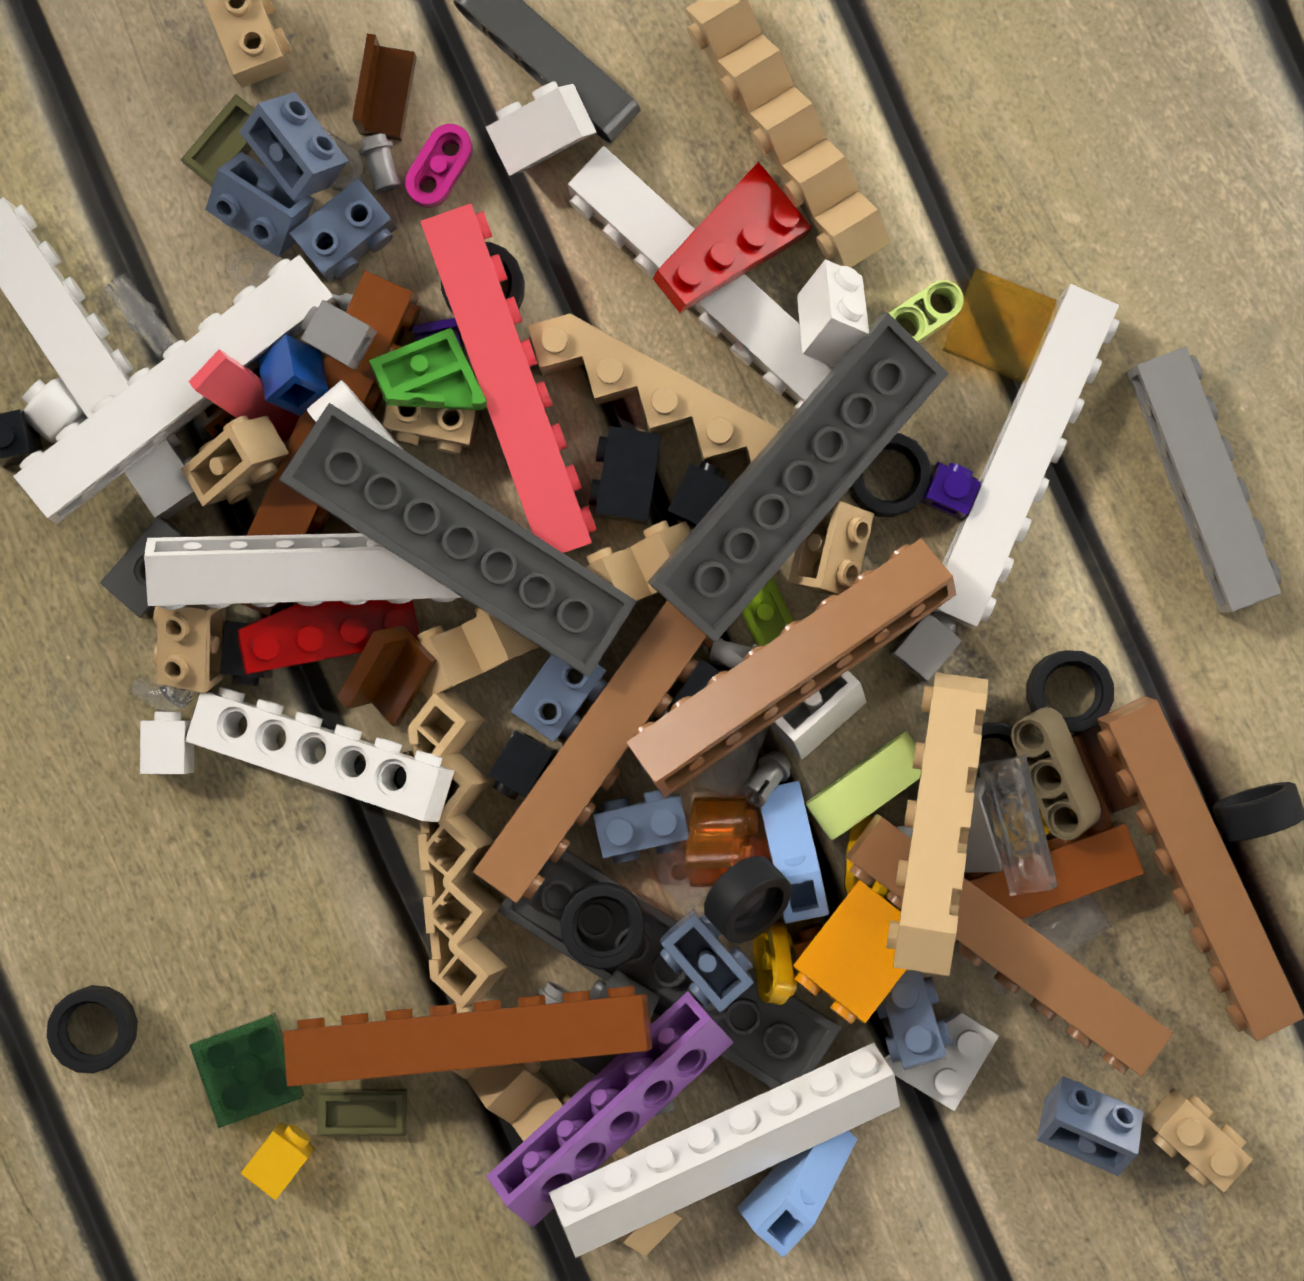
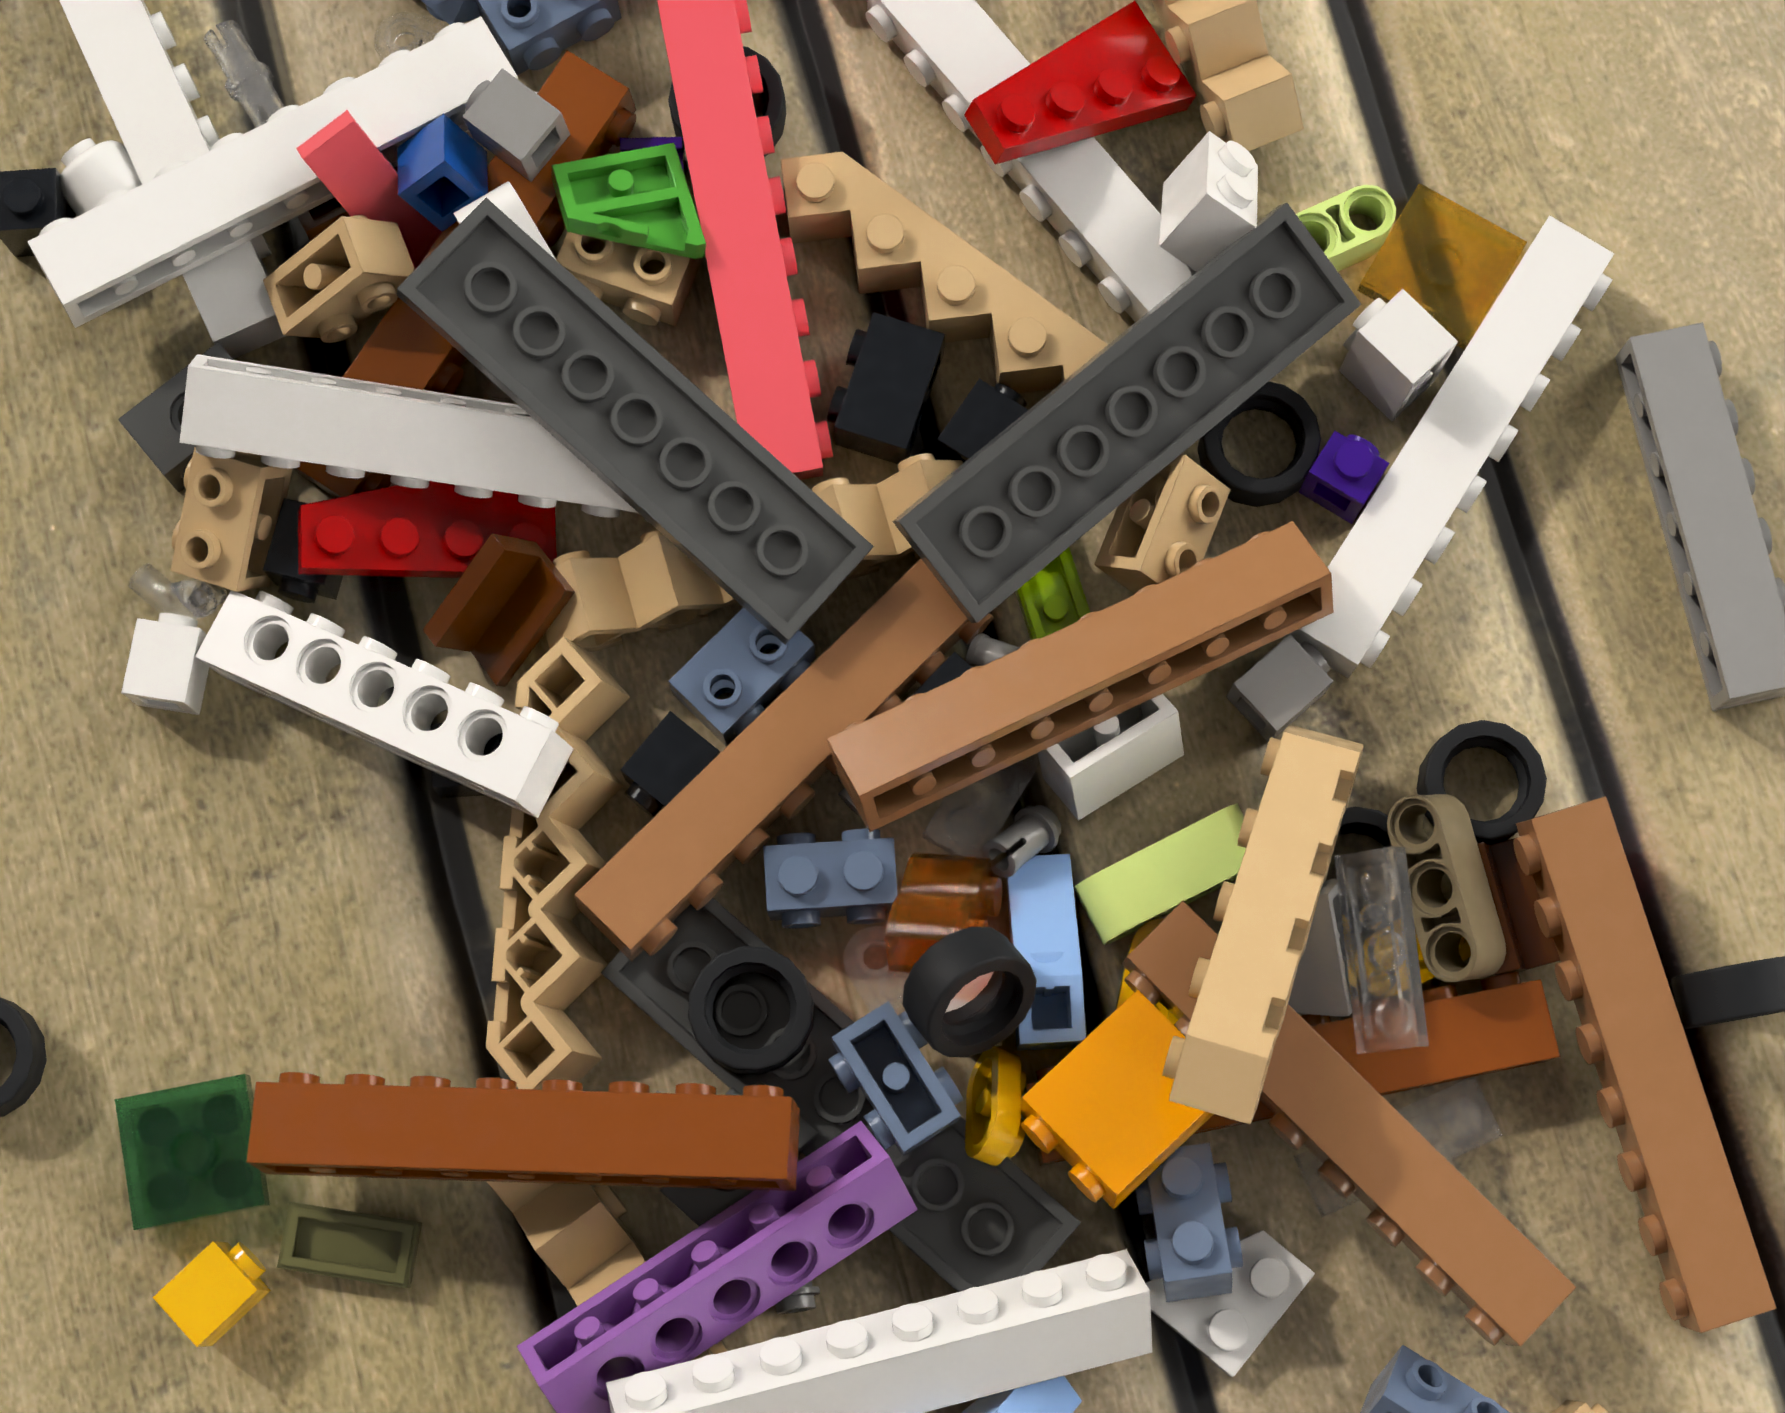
camera: 10 degrees right, 10 degrees down
none -> white brick [1339,289,1458,422]

